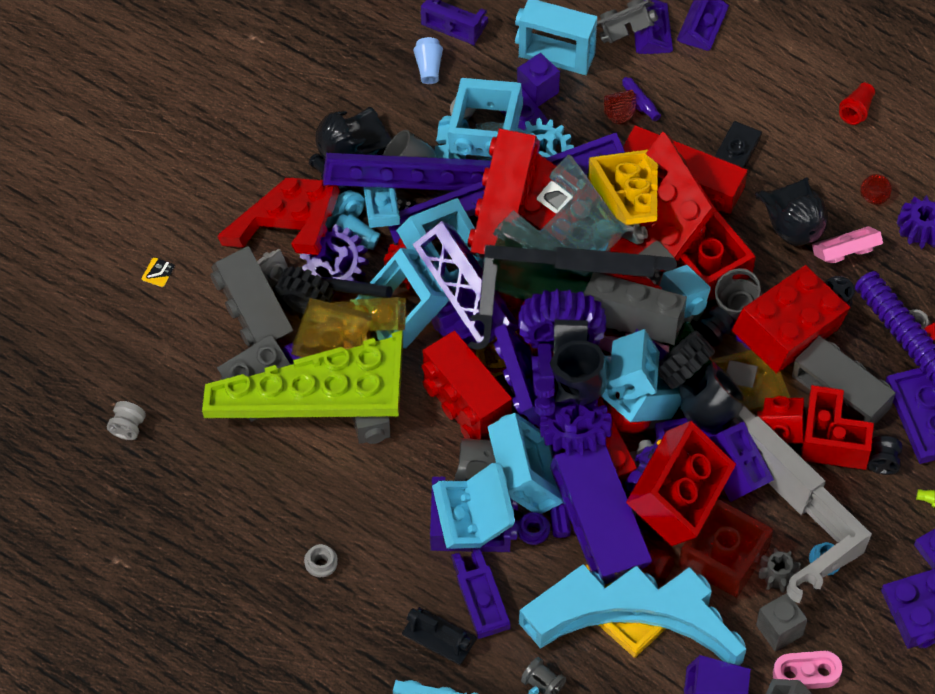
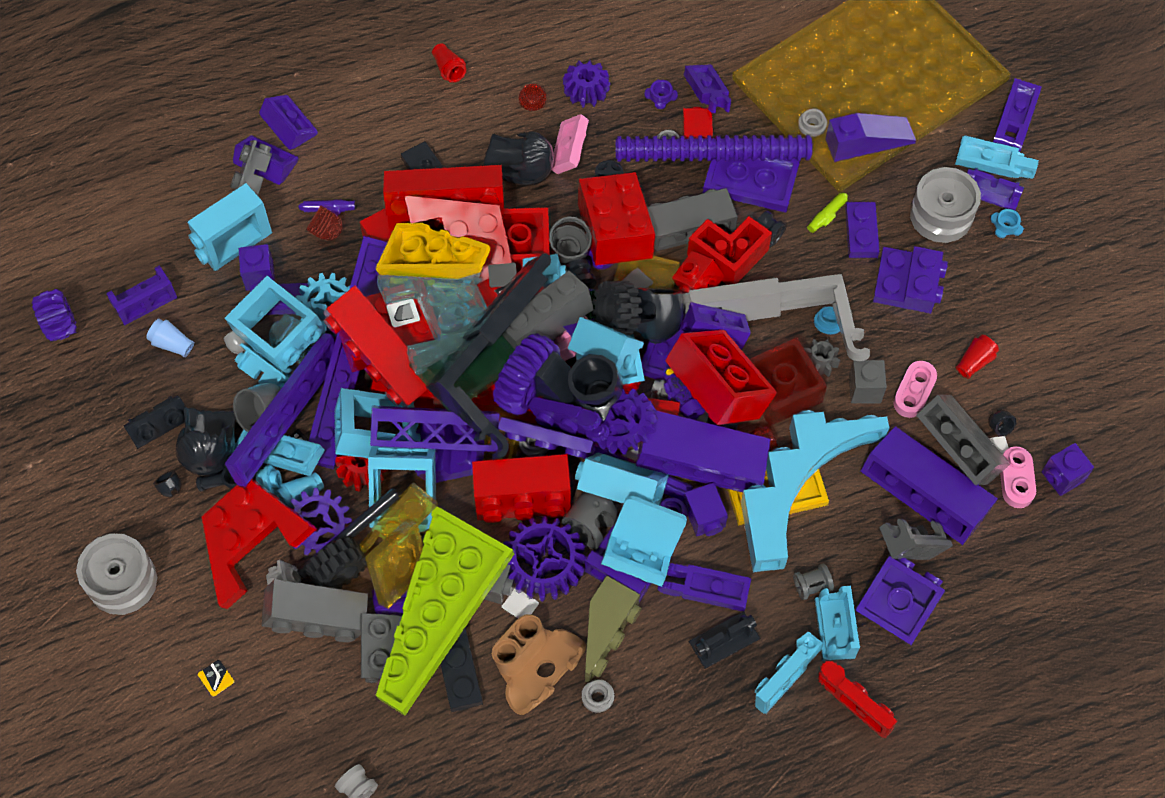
camera: 60 degrees left, 5 degrees up
none -> light grey wheel [76,534,158,615]
none -> black hinge [123,395,186,449]
none -> black hinge [153,470,182,497]
none -> red brick [383,165,504,216]
none -> black plate [440,628,483,712]
none -> medium nougat piece [491,614,587,715]
none -> white sticker [502,589,539,619]
none -> dark purple gear [503,516,586,602]
none -> olive slope [585,576,642,683]
none -> dark purple brick [683,482,728,537]

